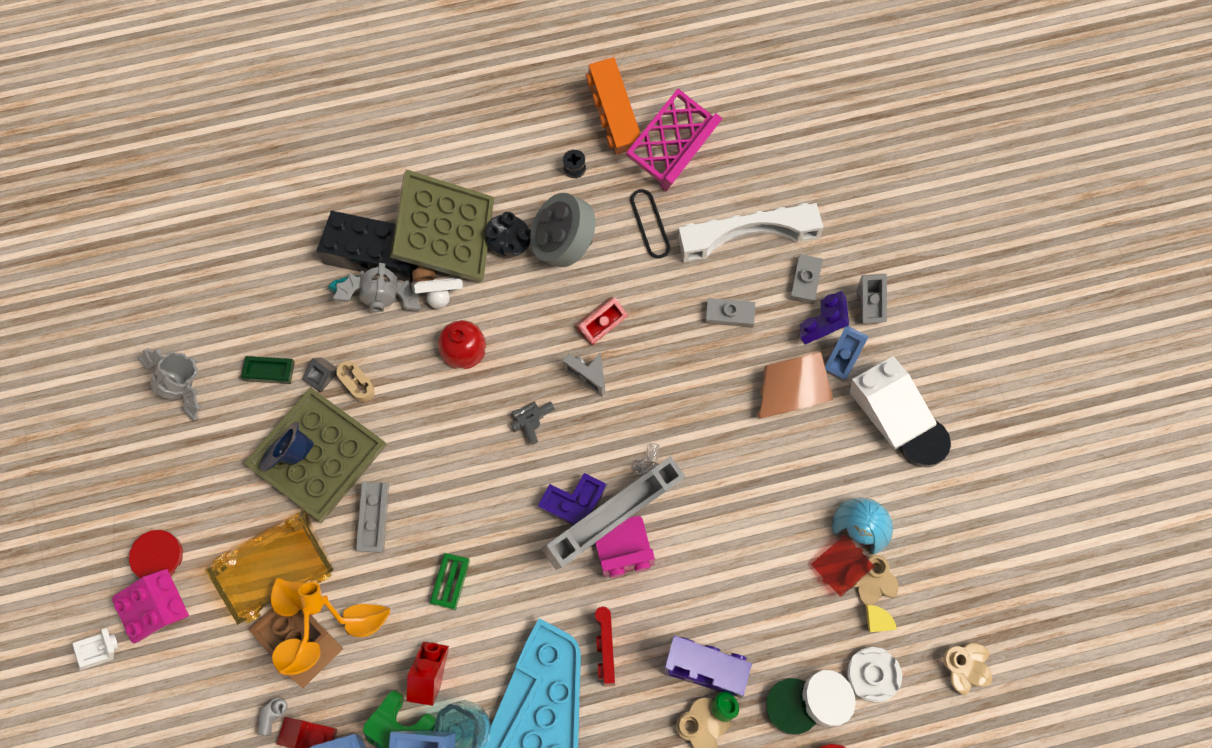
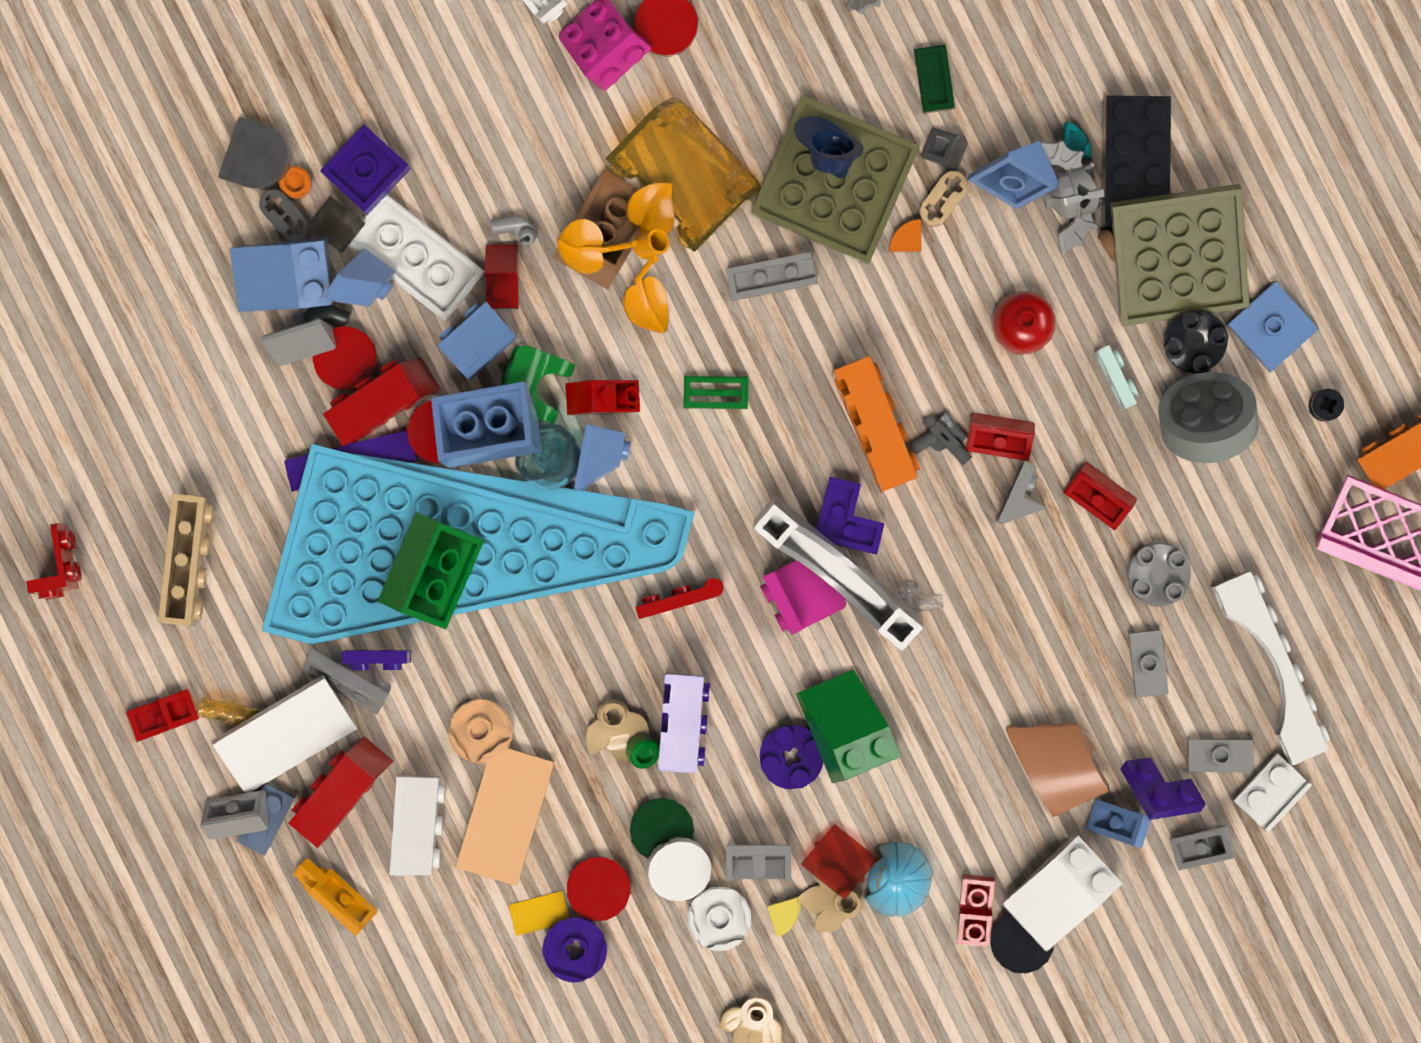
camera: 70 degrees right, 20 degrees up
white tile [411,278,463,309] -> none
black piece [631,189,670,258] -> none
none -> medium blue slope [574,424,631,491]
none -> light grey window [726,845,791,882]
none -> dark purple plate [759,725,823,790]
none -> green slope [796,670,901,783]
none -> orange wedge [831,356,921,493]
none -> orange tile [889,219,922,252]
none -> slope [957,874,995,947]
none -> red slope [966,413,1035,461]
none -> medium blue slope [967,141,1059,209]
none -> light aqua plate [1094,345,1138,411]
none -> light grey dish [1127,542,1191,607]
none -> medium blue plate [1227,281,1319,373]
none -> white plate [1232,753,1312,833]

